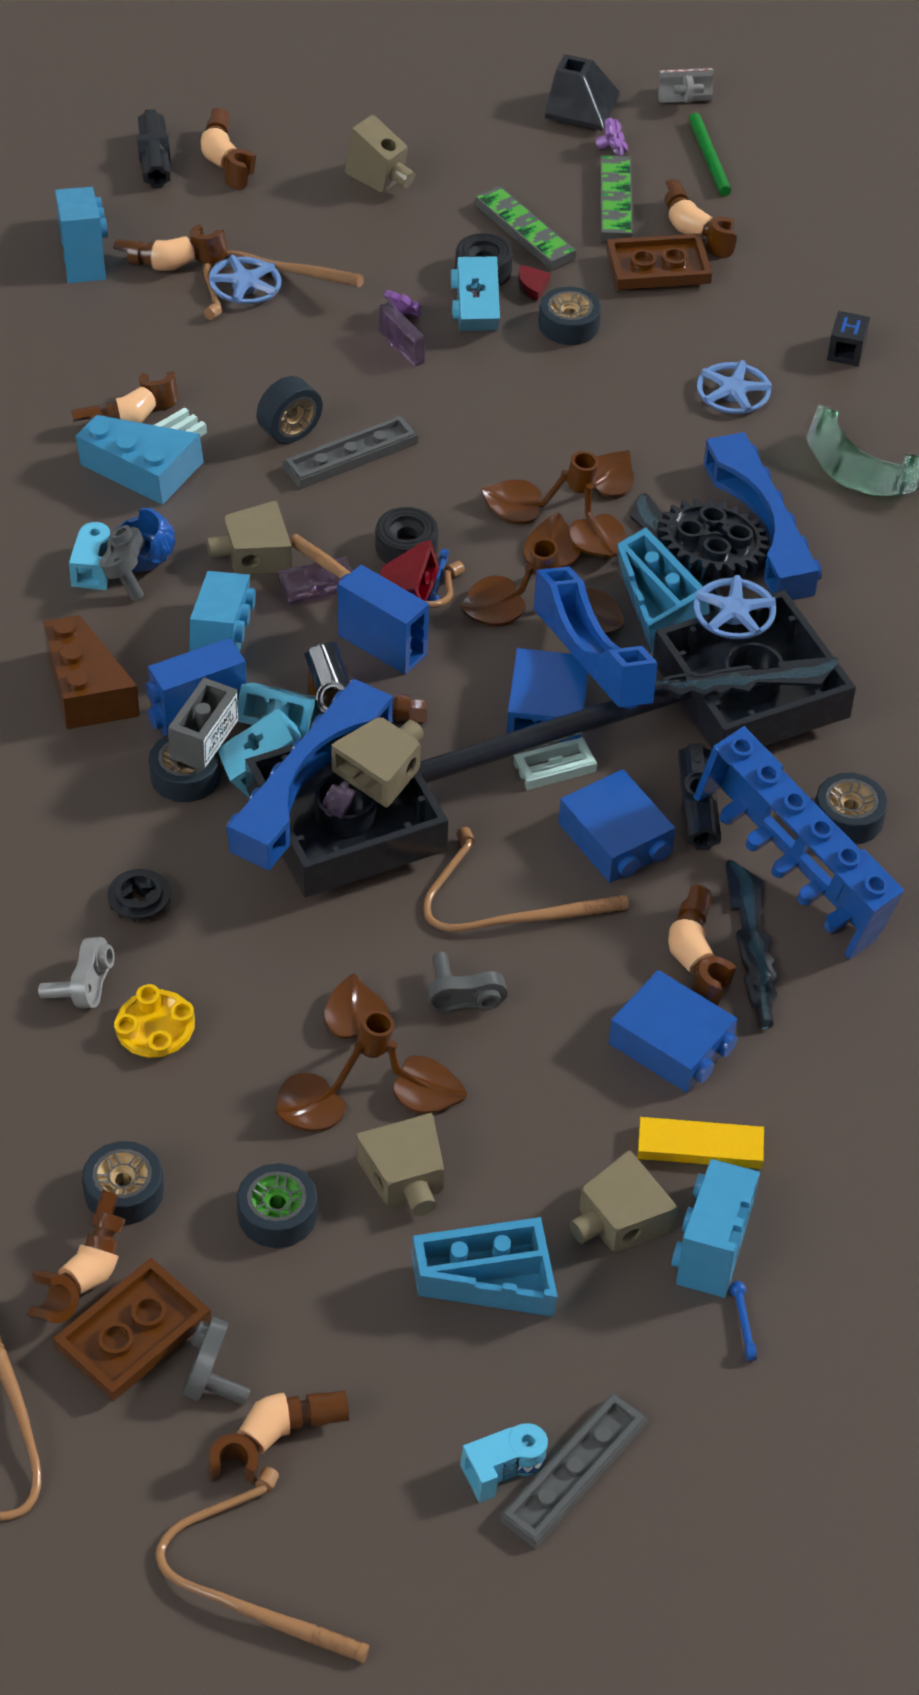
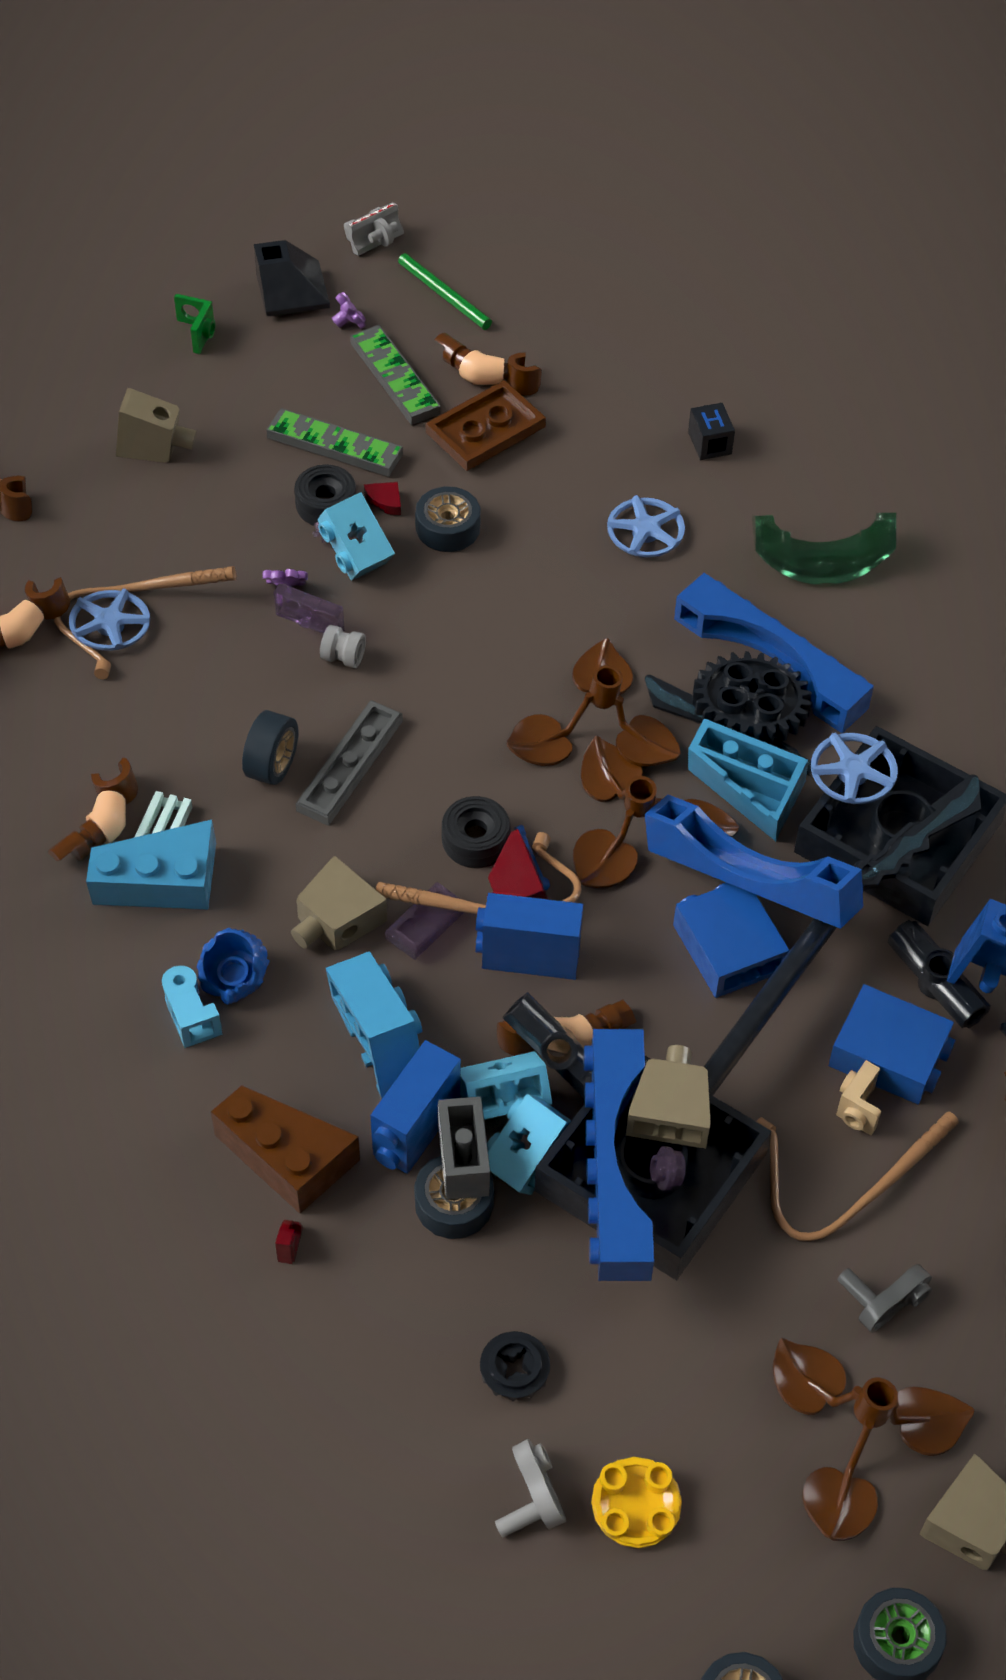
camera: 30 degrees left, 5 degrees up
dark grey piece [99,525,145,601] -> none
light aqua tile [513,737,597,790] -> none
none -> green bracket [174,294,216,354]
none -> dark red tile [275,1219,303,1264]
none -> light grey wheel [320,625,366,668]
none -> tan bracket [836,1060,881,1135]

